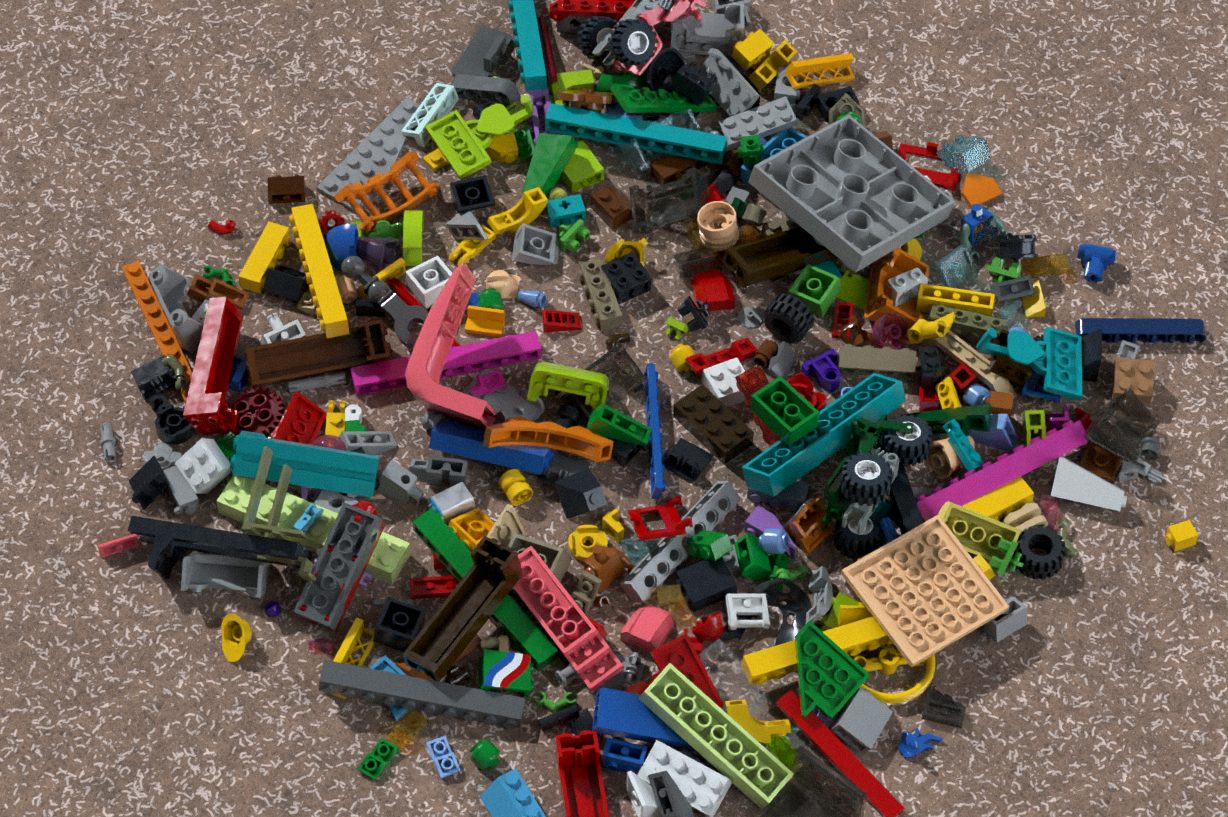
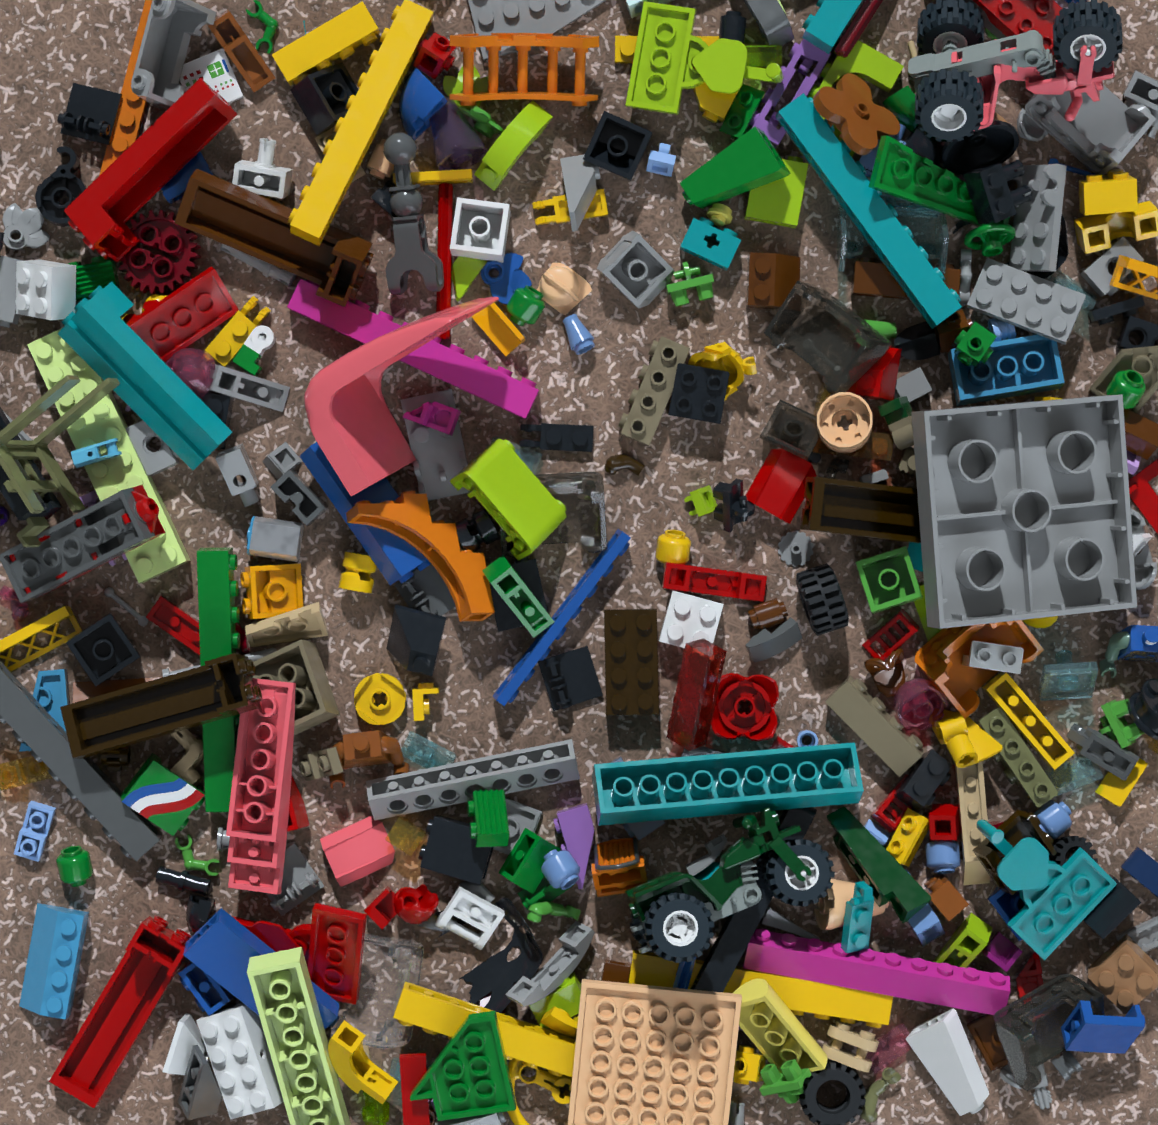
camera: 40 degrees right, 35 degrees up
olive arm [162,354,188,392] -> none
yellow arch [487,187,548,235] -> none
red slope [542,310,581,333] -> none
red piece [628,496,693,541] -> none
green brick [750,376,820,446] -> none
dark purple pin [801,349,841,392] -> none
none -> black hinge [519,423,594,452]
none -> light blue tile [646,143,676,177]
none -> green piece [963,223,1016,257]
none -> blue panel [1061,1000,1145,1054]

